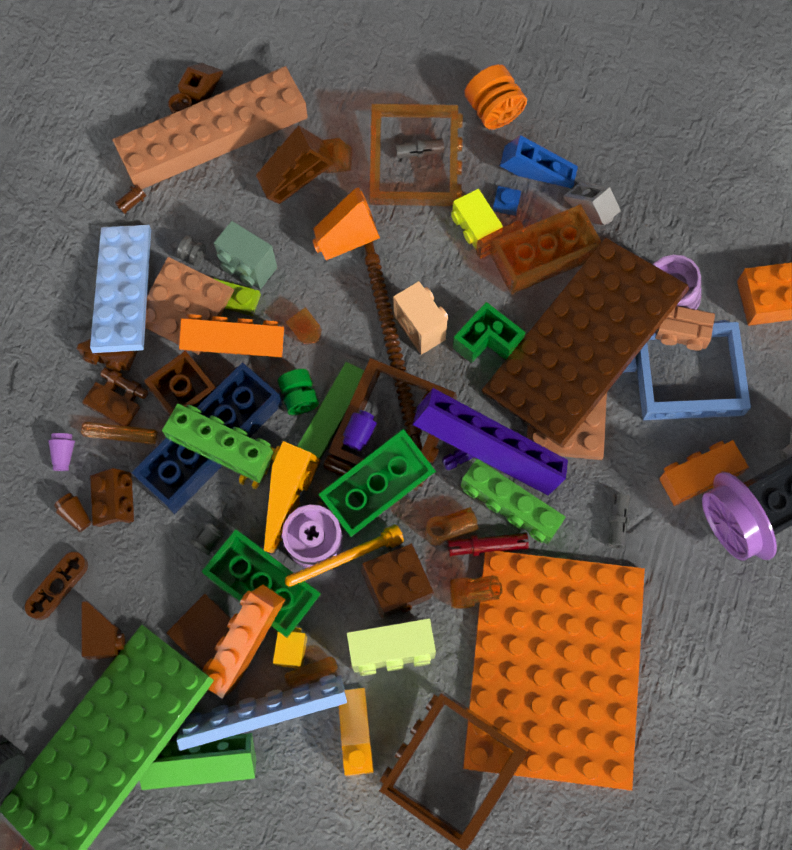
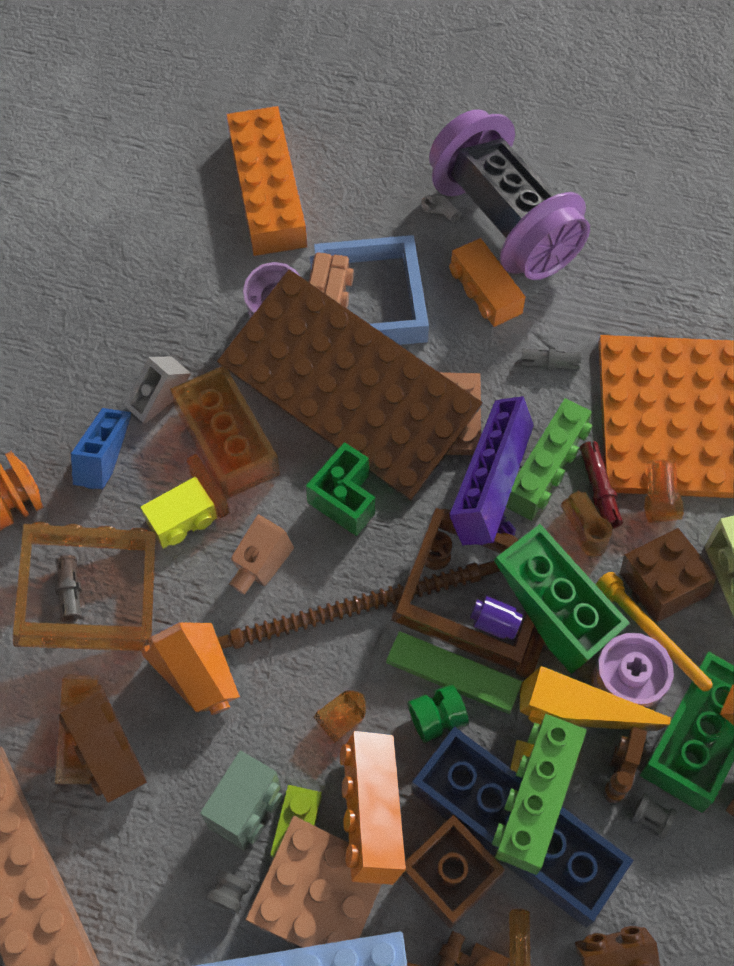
camera: 95 degrees left, 10 degrees down
light nougat brick [393,281,448,355] -> none
blue plate [493,186,521,216] -> none
none -> nougat torso [229,514,294,595]
none -> reddish brown plate [603,727,647,803]

